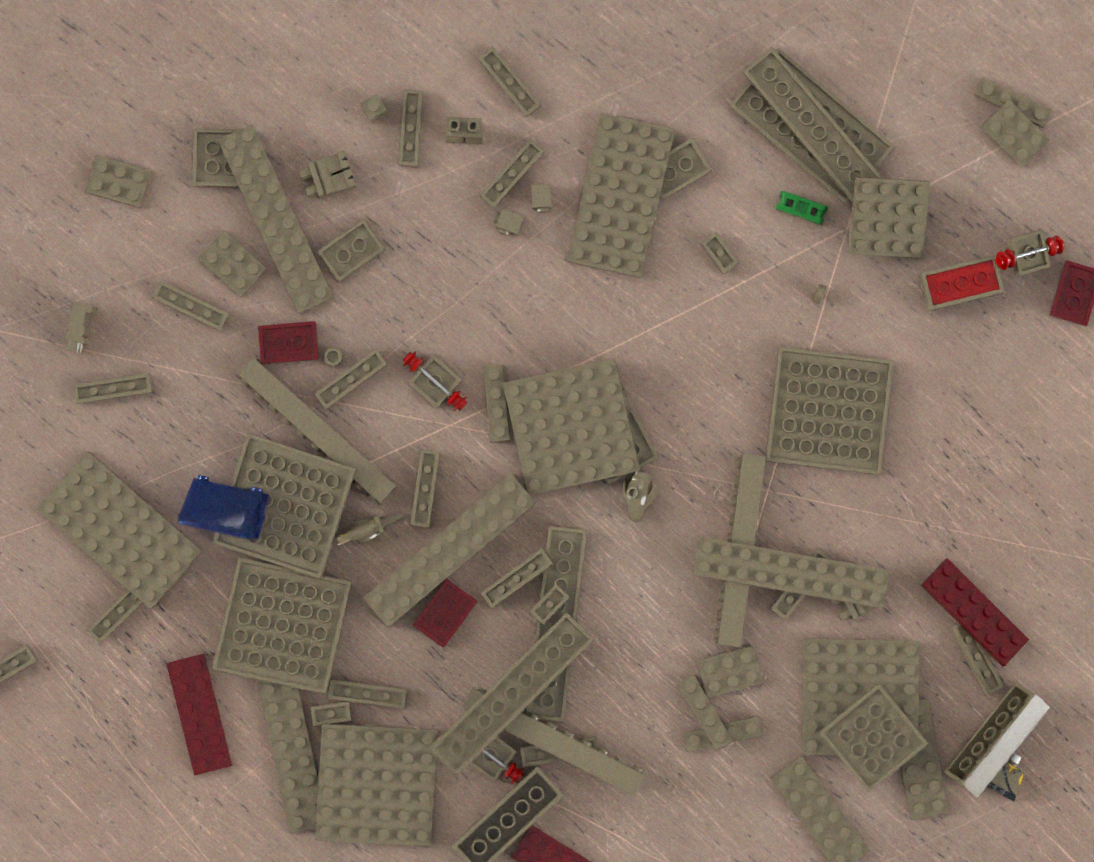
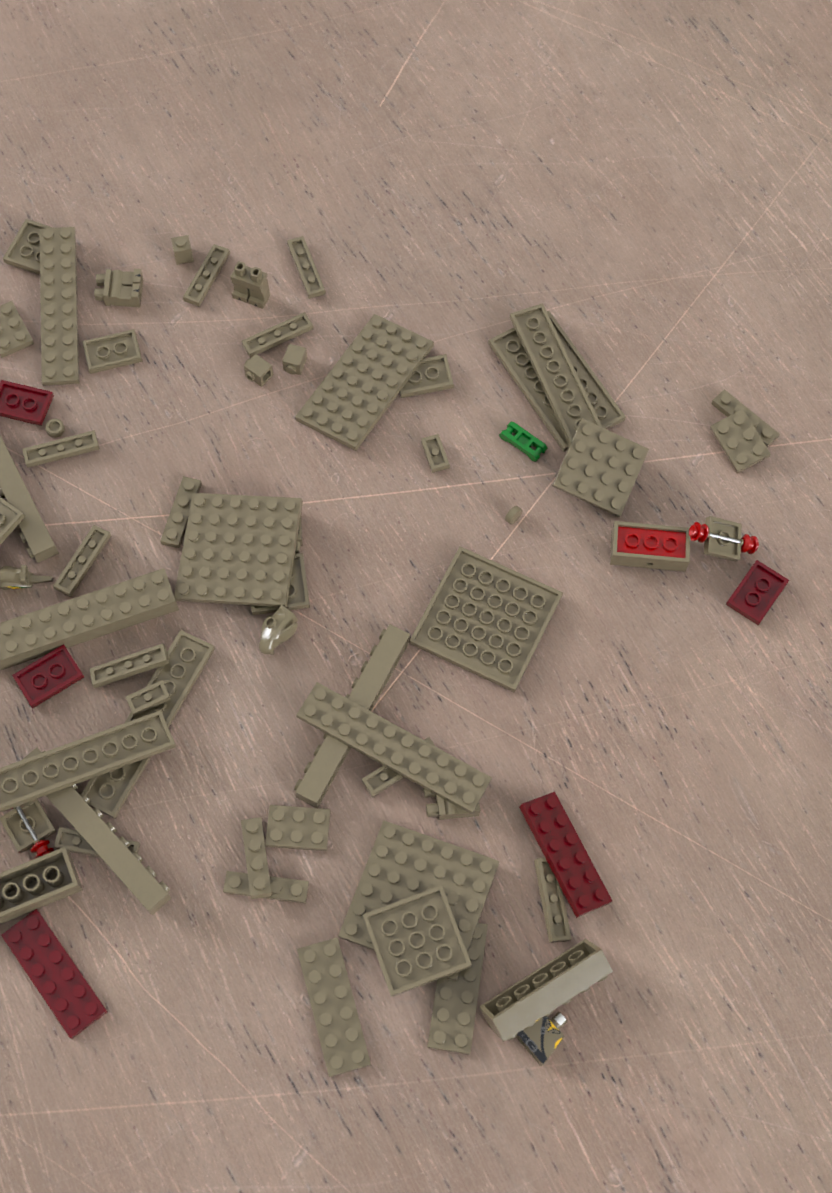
camera: 20 degrees right, 20 degrees down
dark tan plate [403,351,467,411] -> none

